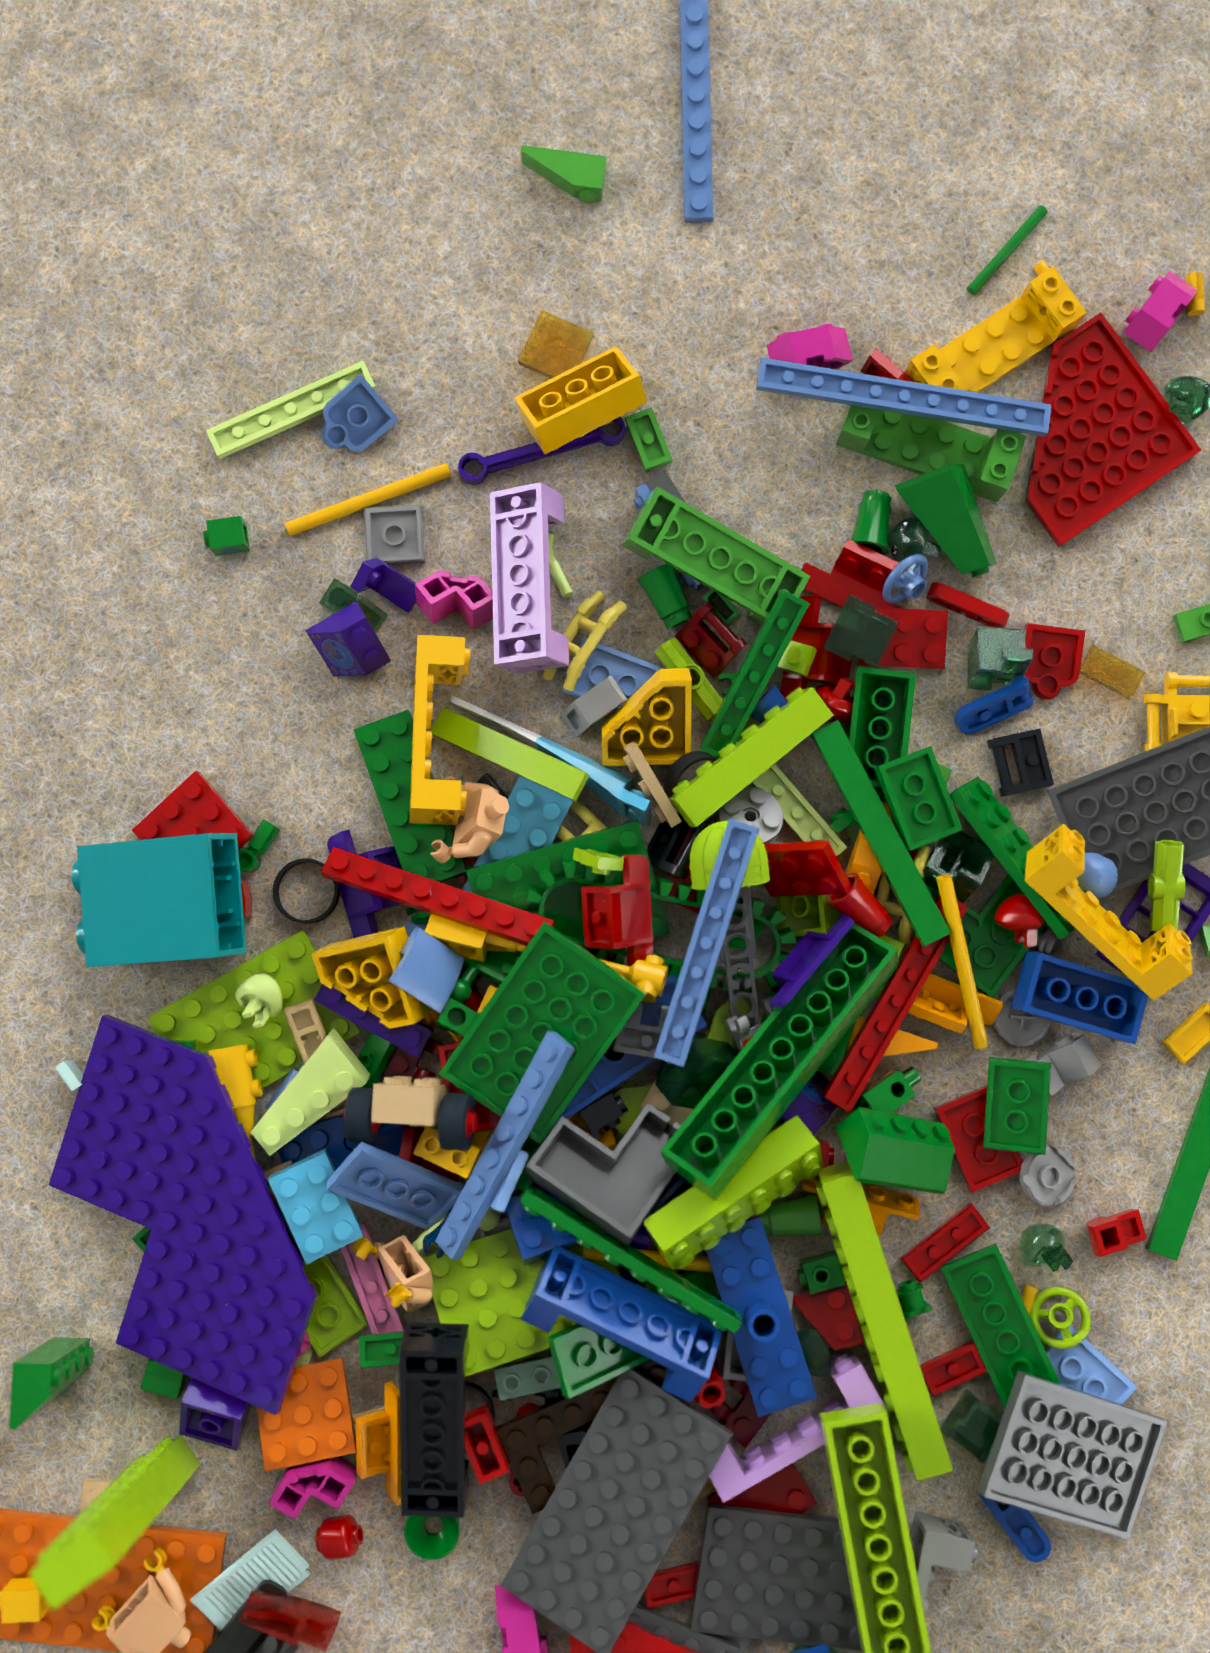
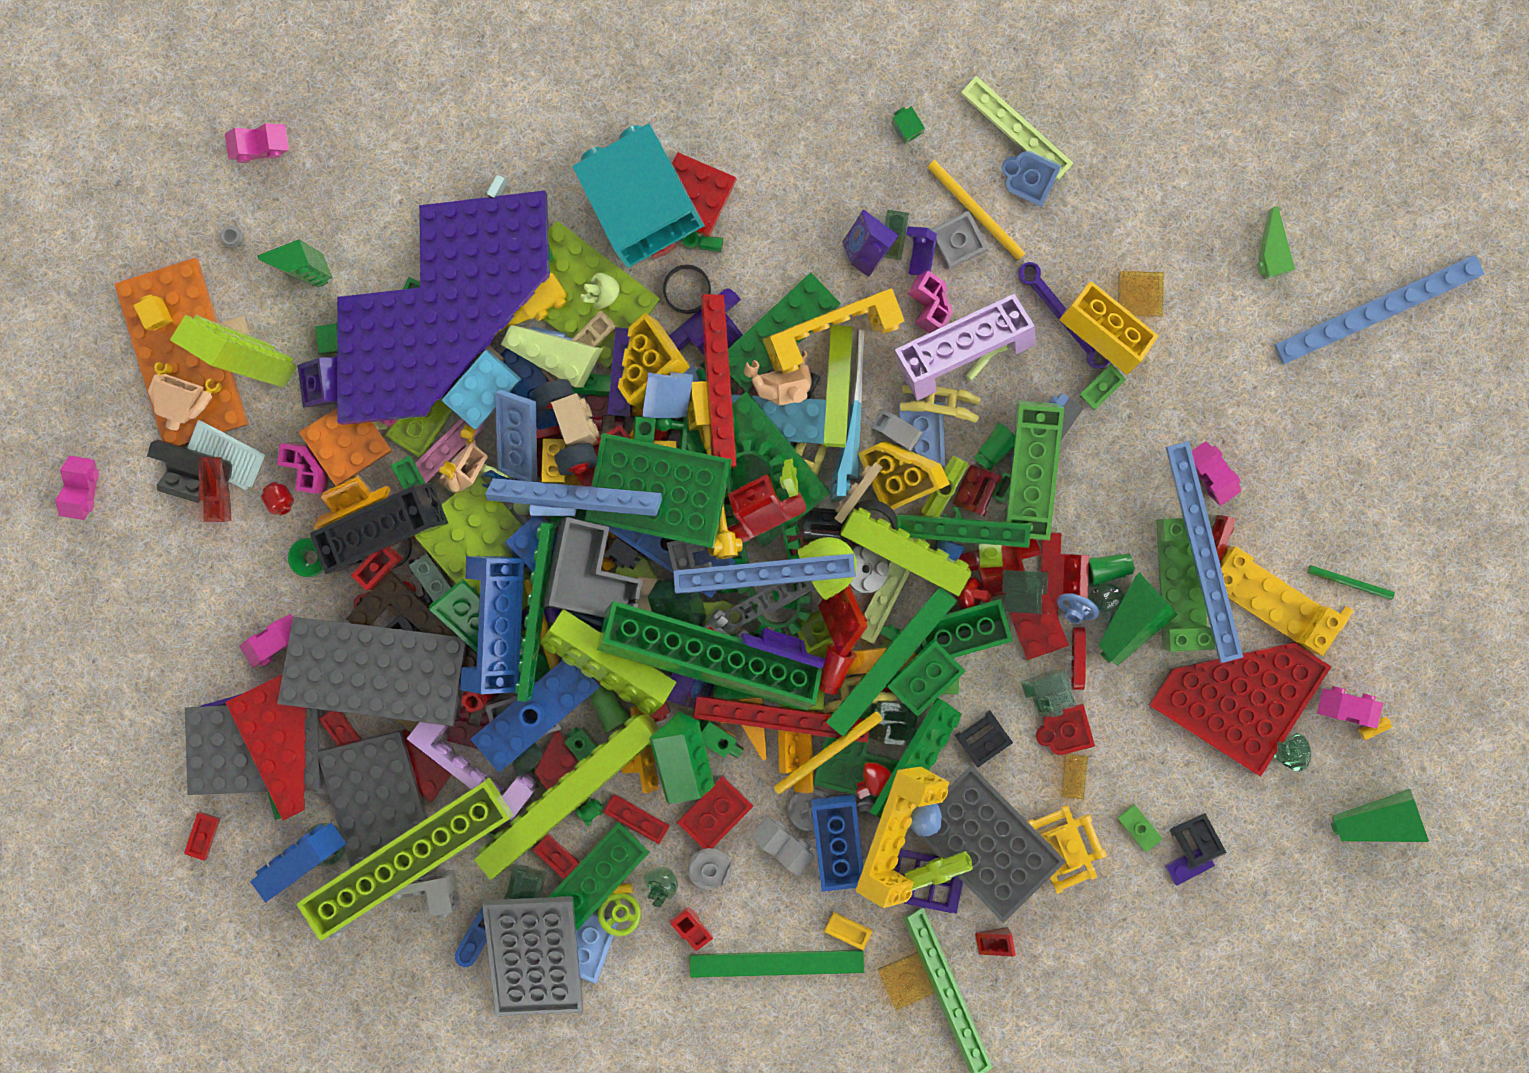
camera: 70 degrees right, 5 degrees up
blue plate [954,676,1034,734] -> none
green tile [983,1057,1051,1155] -> none

